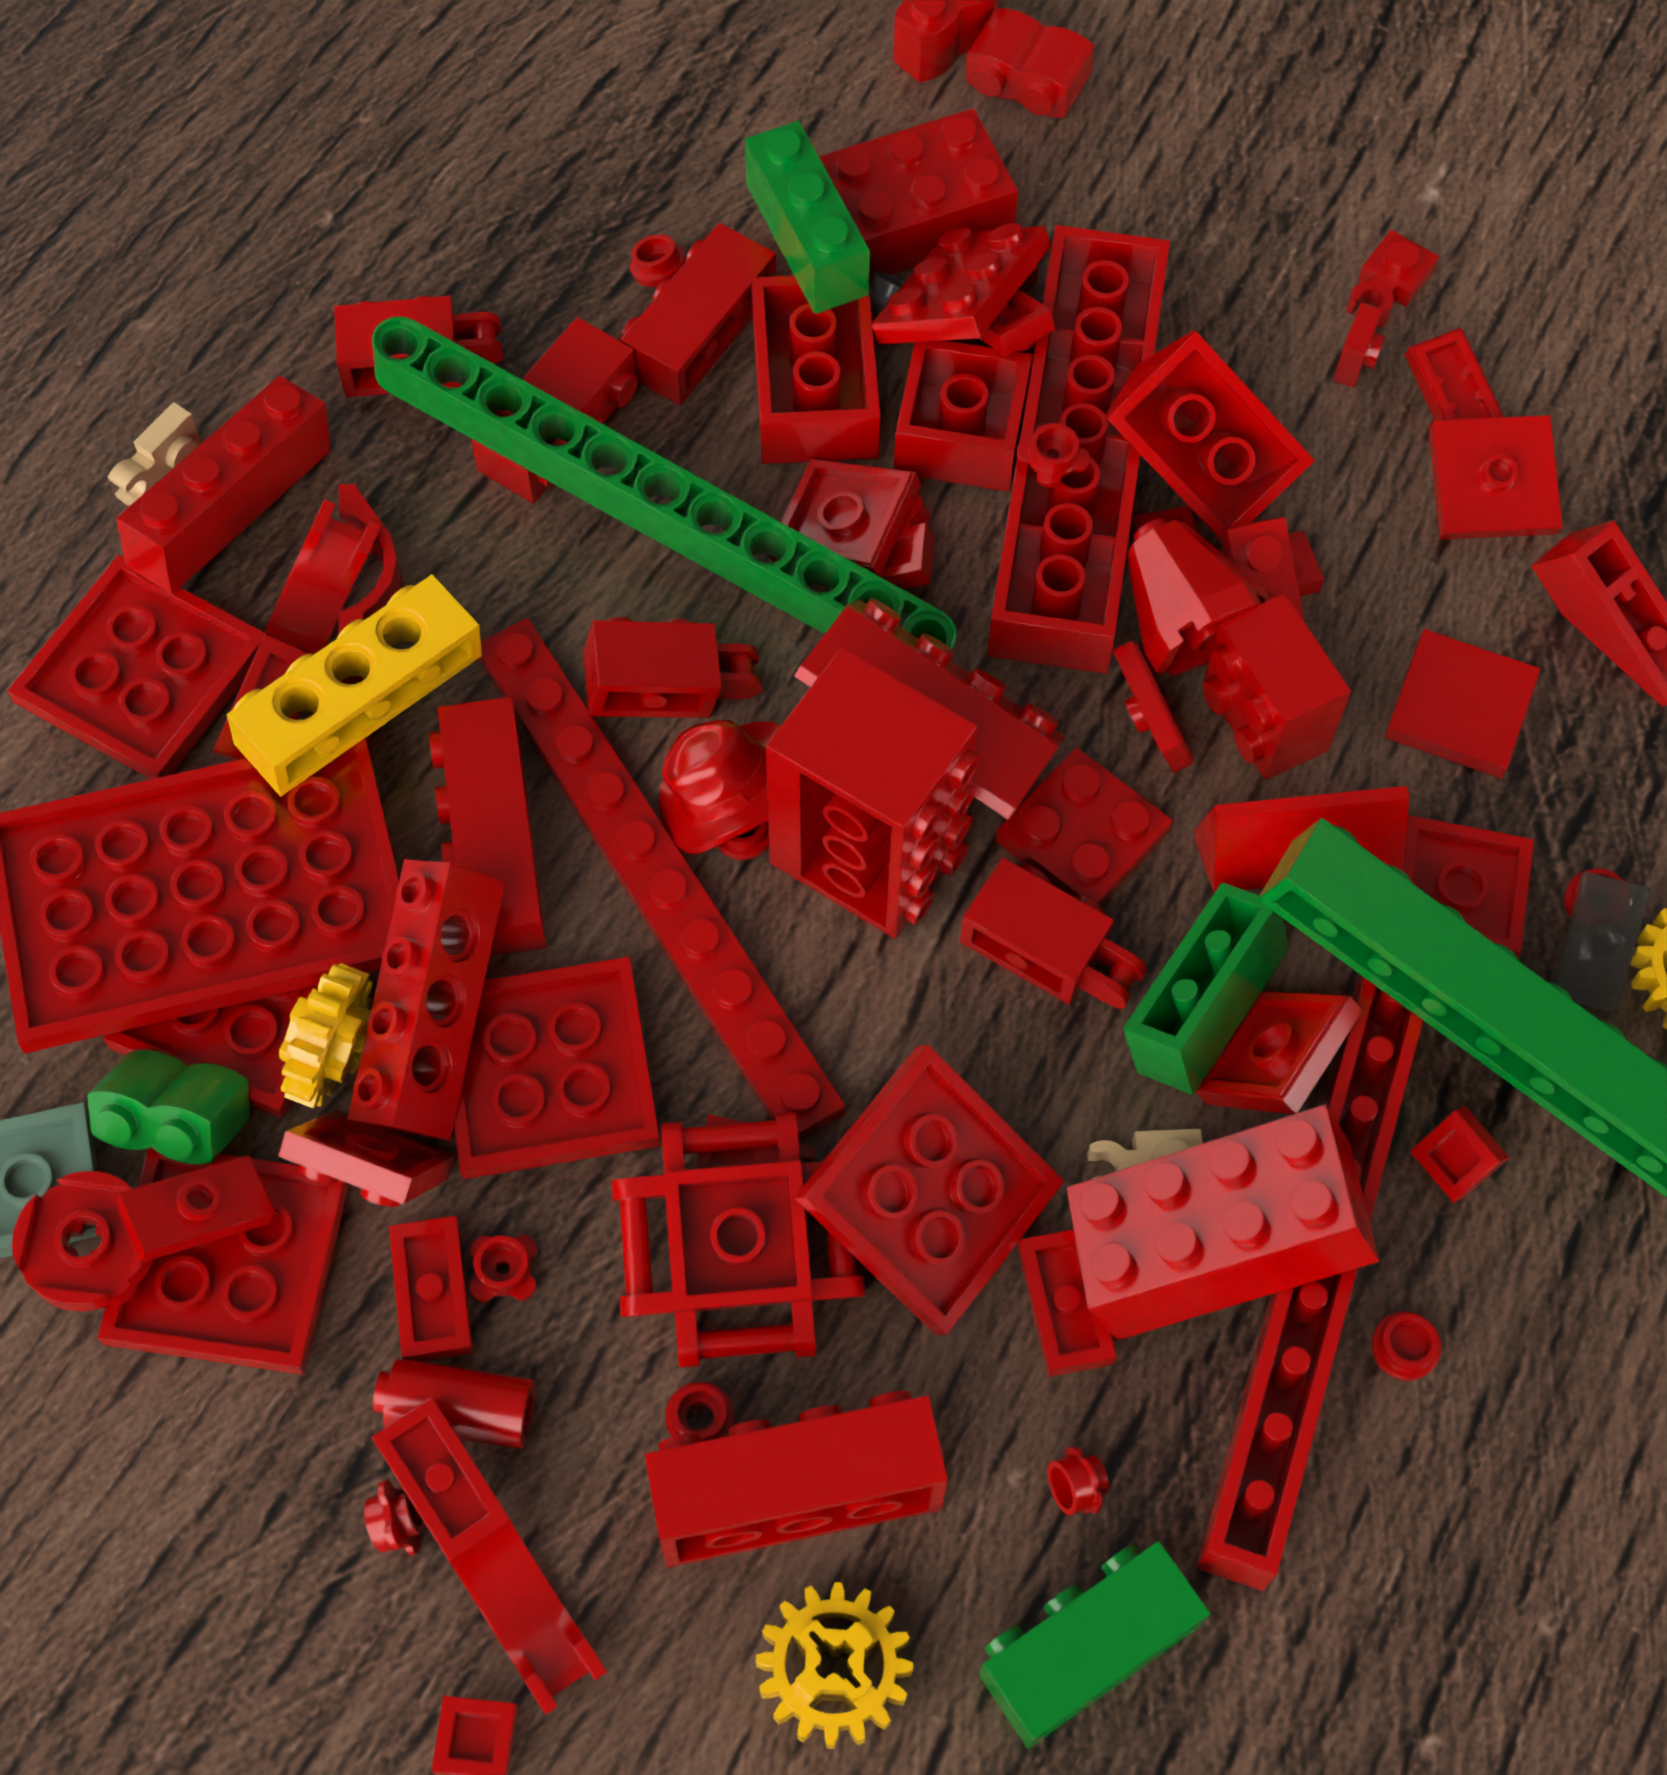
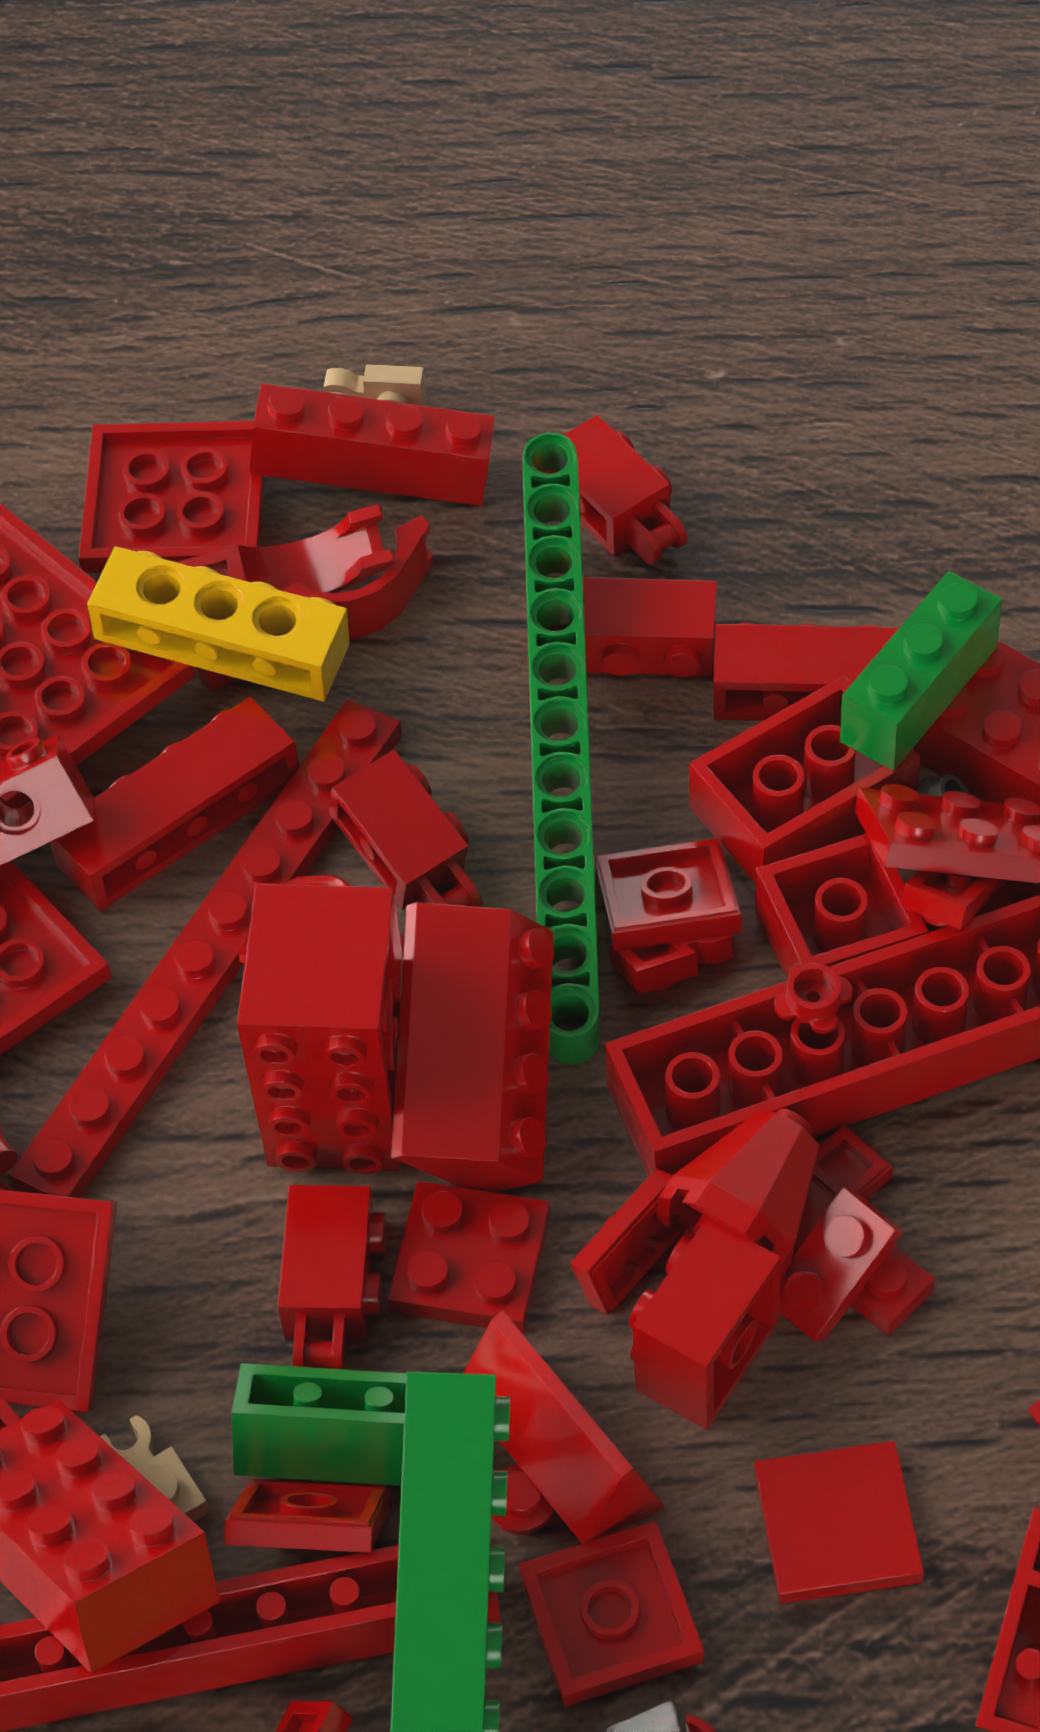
camera: 65 degrees right, 10 degrees down
red plate [630,234,686,287] -> none
red slope [1105,330,1315,541] -> none

